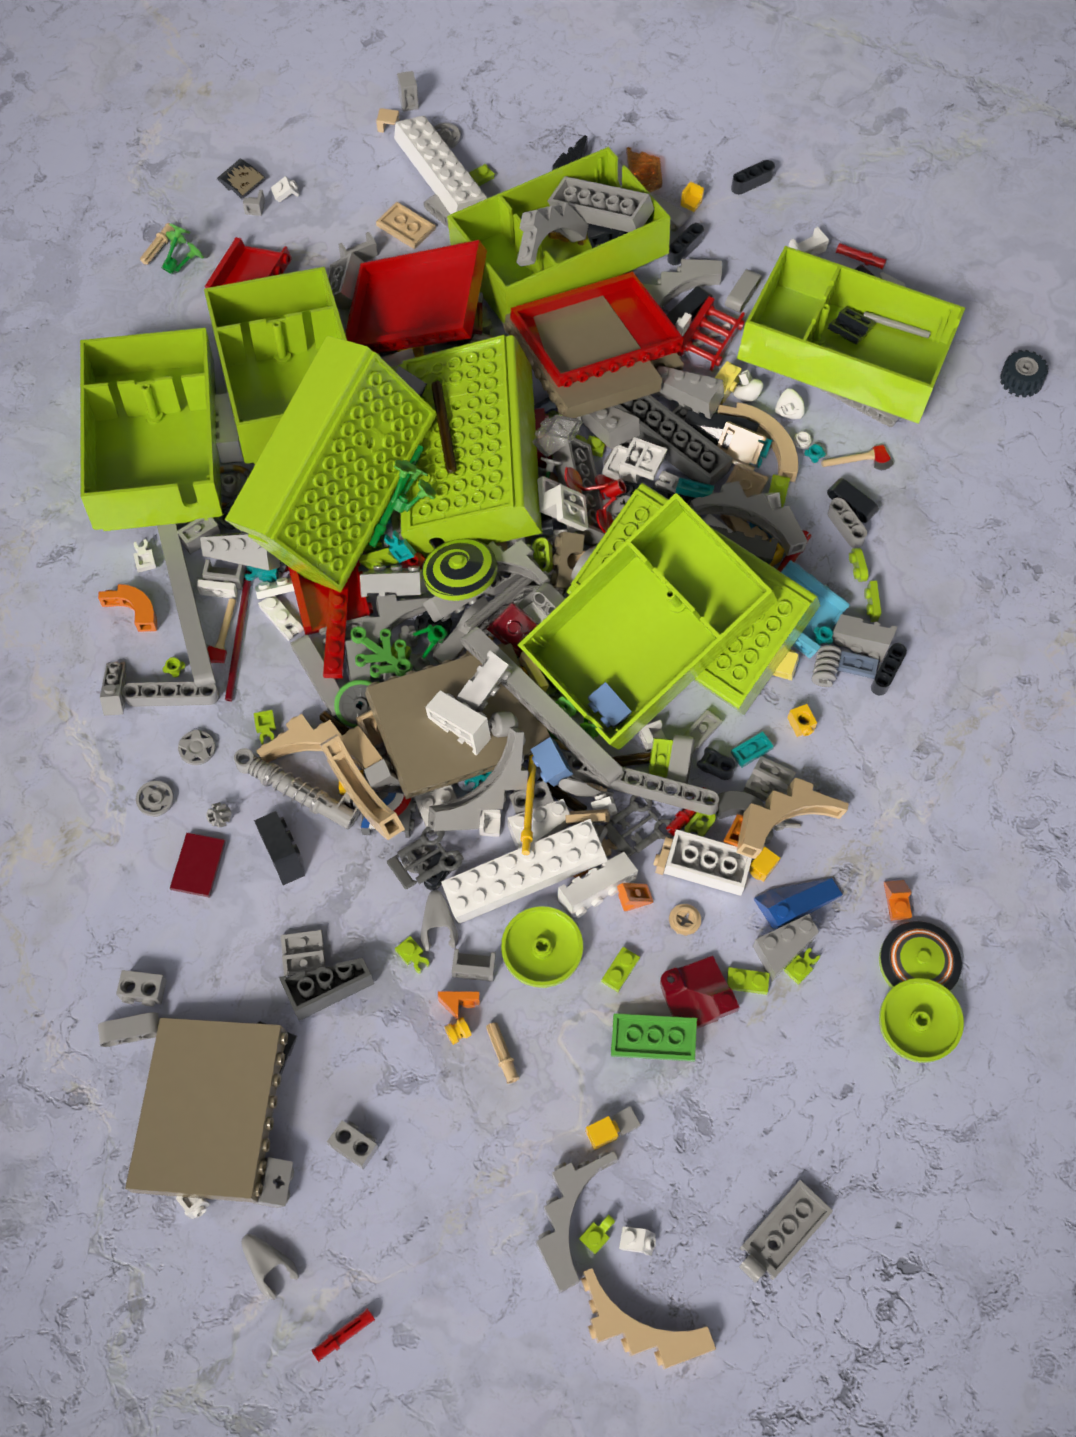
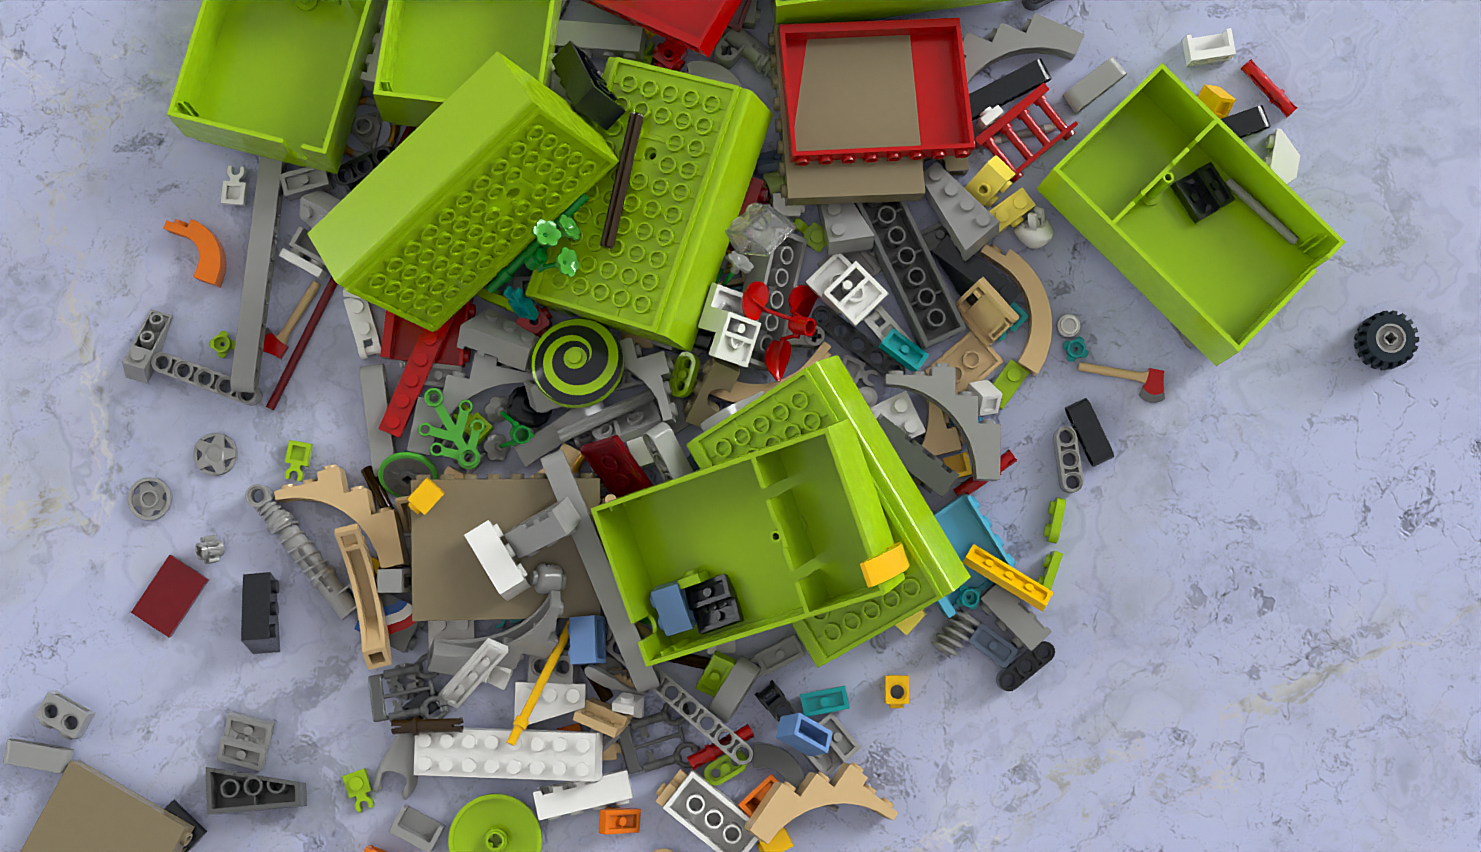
camera: 25 degrees right, 20 degrees up
white piece [775,389,805,419] -> none
none -> dark brown pin [391,717,464,736]
none -> yellow brick [407,477,445,515]
none -> white tile [438,638,508,708]
none -> lime plate [677,568,710,590]
none -> black slope [685,574,744,634]
none -> medium blue brick [776,713,833,757]
none -> yellow slope [860,542,910,588]
none -> yellow plate [962,544,1054,612]
none -> light yellow brick [964,155,1015,208]

